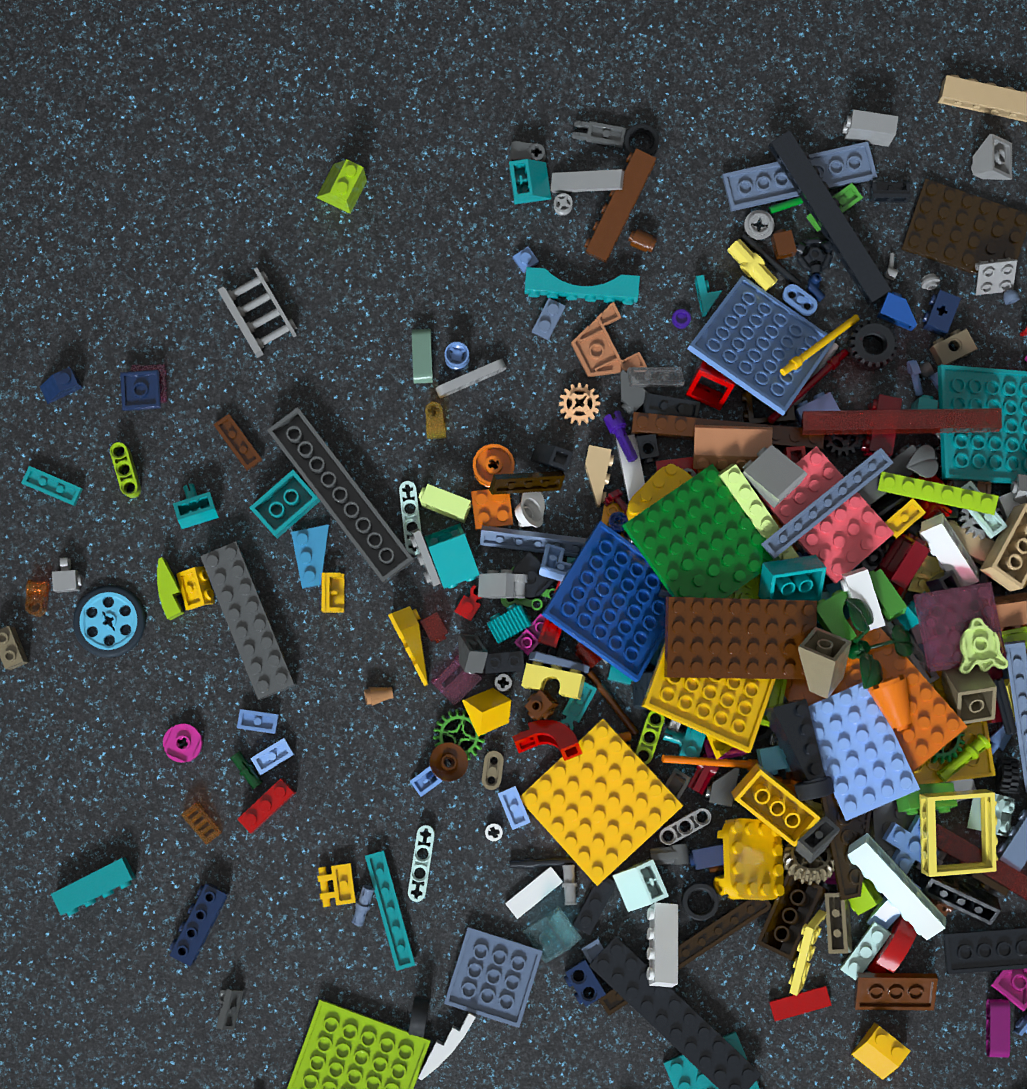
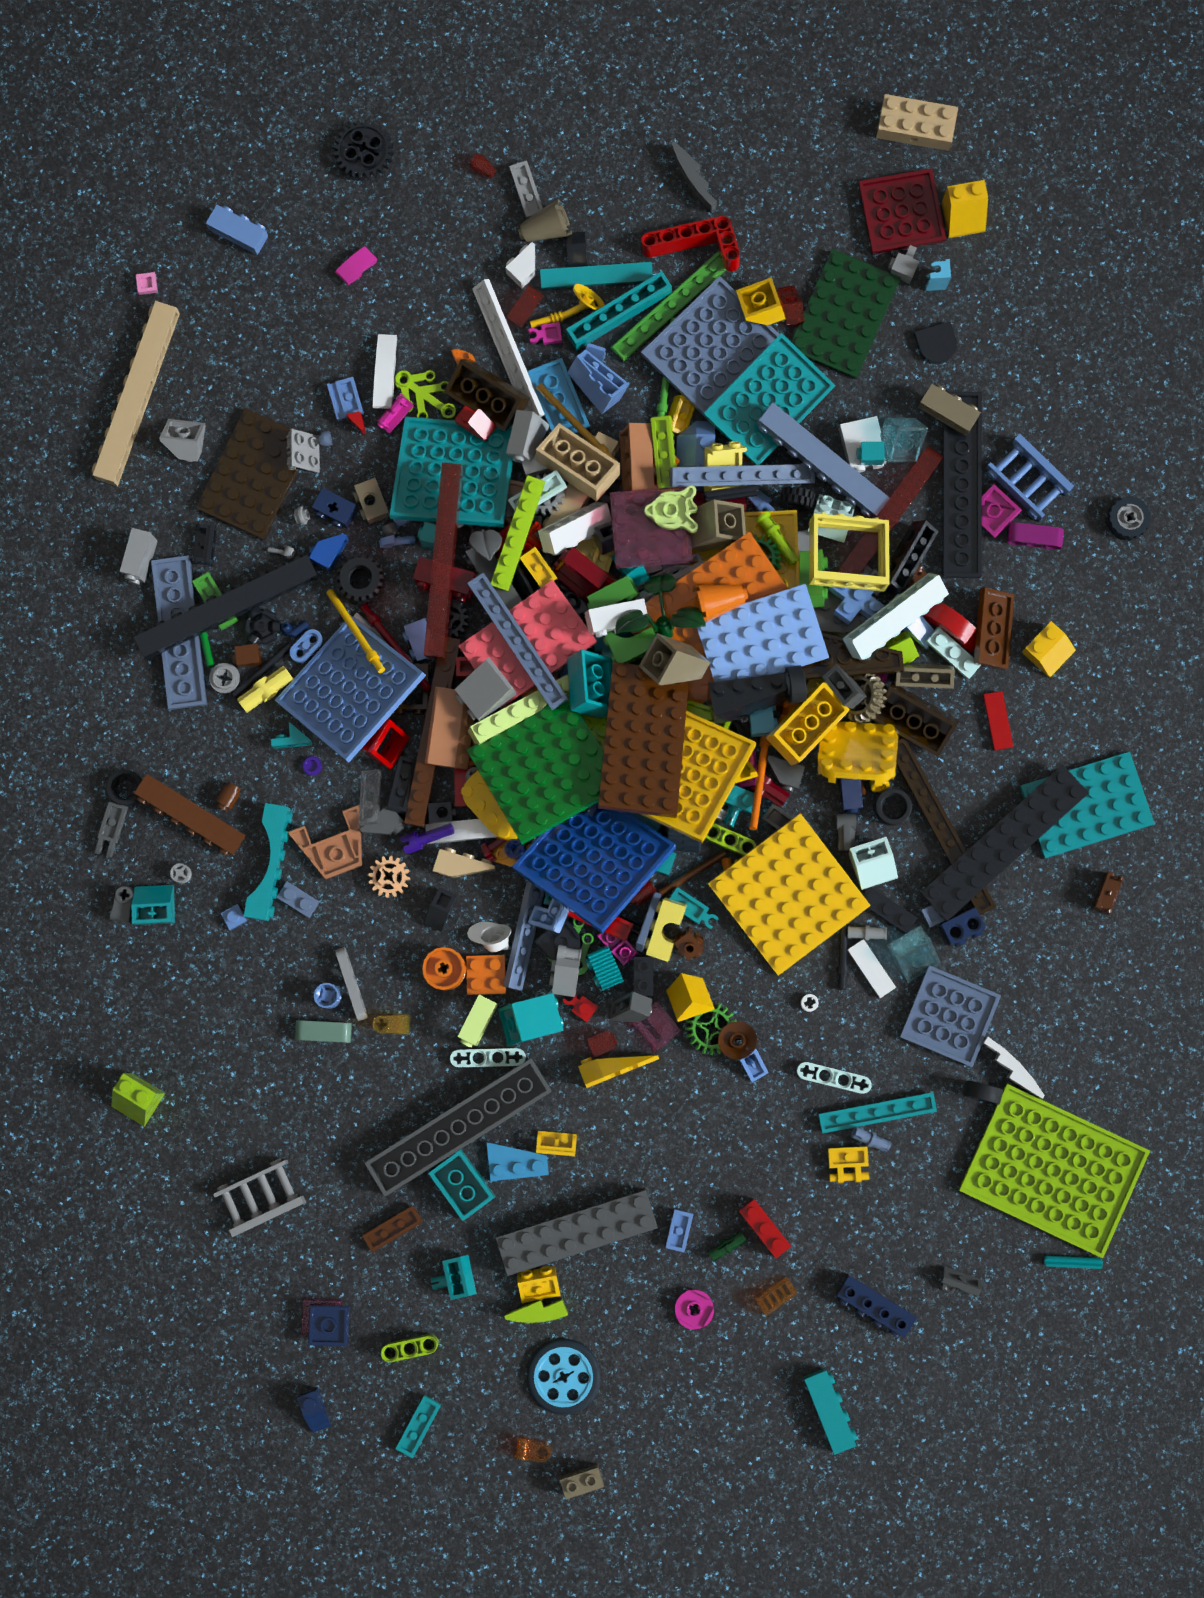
camera: 80 degrees left, 0 degrees up
light grey brick [52,558,83,593] -> none
light blue plate [250,738,295,775] -> none
medium nougat cone [364,687,393,706] -> none
light grey plate [409,528,441,586] -> none
dark tan plate [482,751,504,790] -> none
dark brown plate [489,471,565,495] -> none
light grey bush [495,674,512,692] -> none
light blue plate [498,786,530,830] -> none
red arch [512,720,583,761] -> none
light grey tile [550,169,624,193] -> none
white brick [647,902,678,987] -> none
light grey beam [658,808,711,845] -> none
light yellow wing [789,909,827,996] -> none
dark brown plate [967,873,1009,896] -> none

